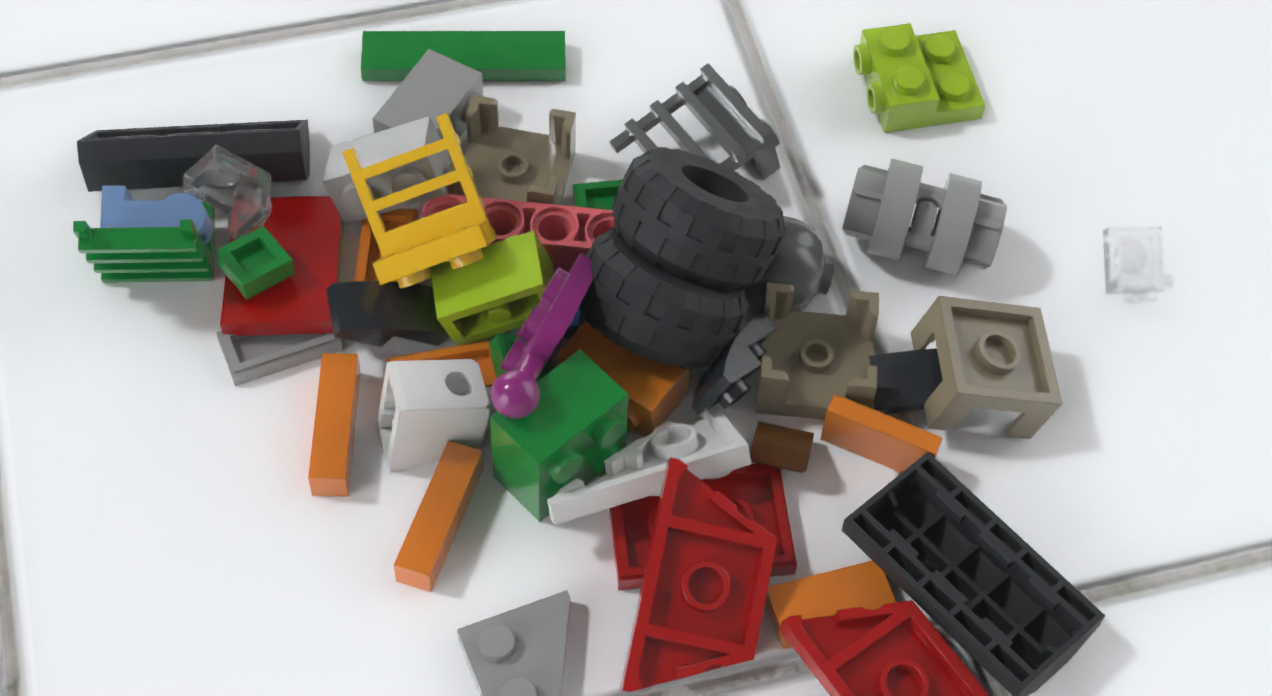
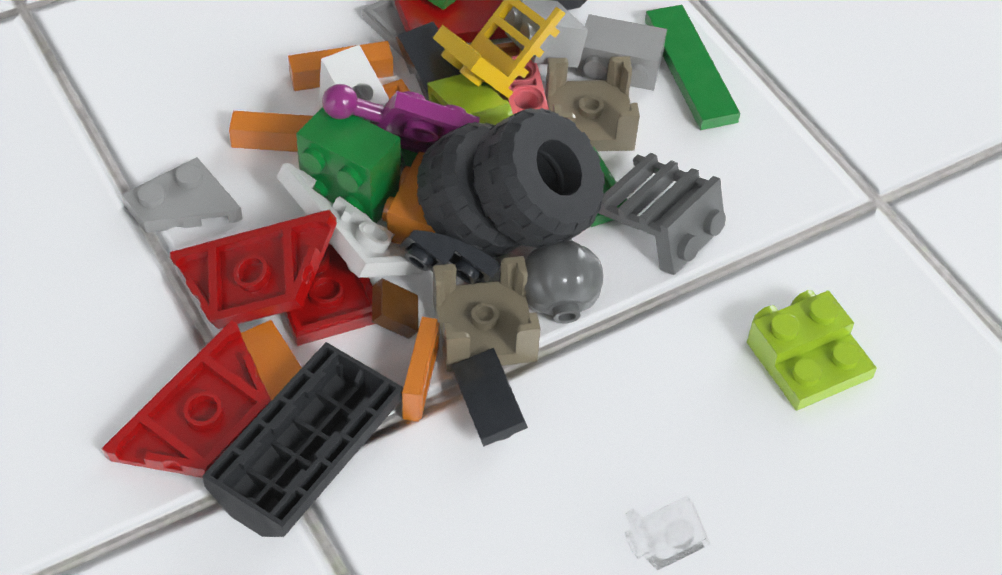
camera: 75 degrees right, 5 degrees down
light grey piece [842,158,1007,276] -> none
dark tan panel [910,296,1063,439] -> none

